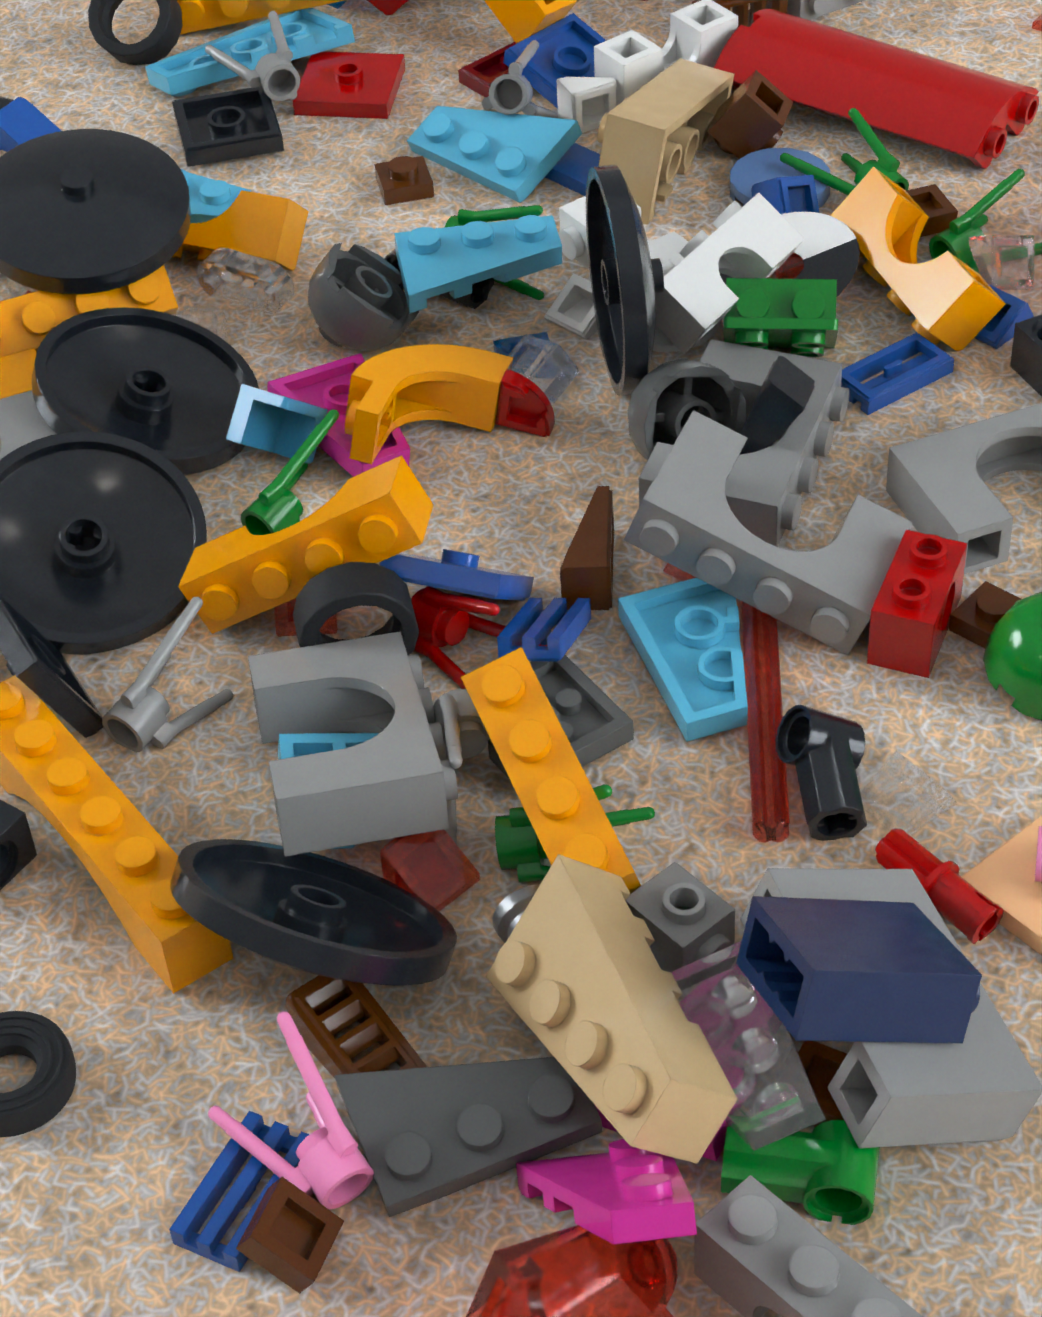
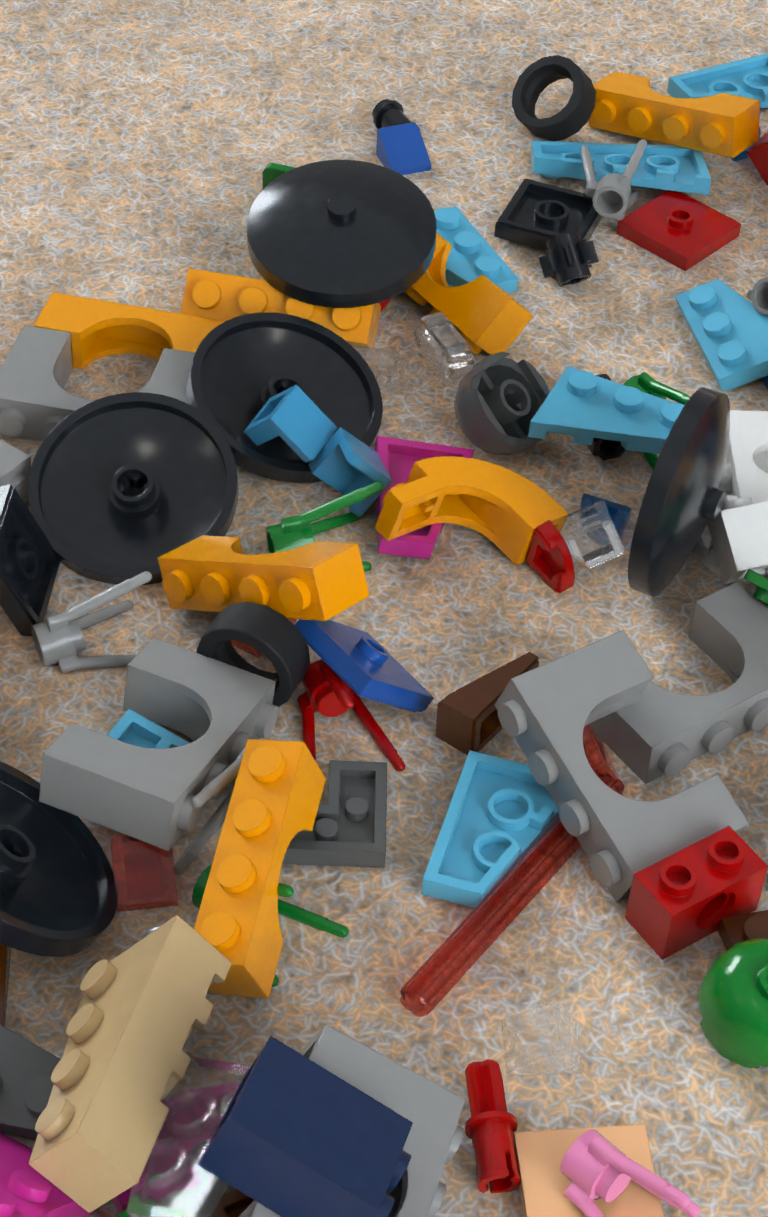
camera: 30 degrees right, 0 degrees up
reddish brown plate [374,156,434,205] -> none
blue tile [497,597,592,662] -> none
light grey brick [626,862,735,991] -> none
dark grey cylinder [627,359,747,461] -> none
black slope [740,356,815,454] -> none
black piece [775,705,867,841] -> none
none -> dark azure panel [244,385,338,462]
none -> black gear [539,232,599,287]

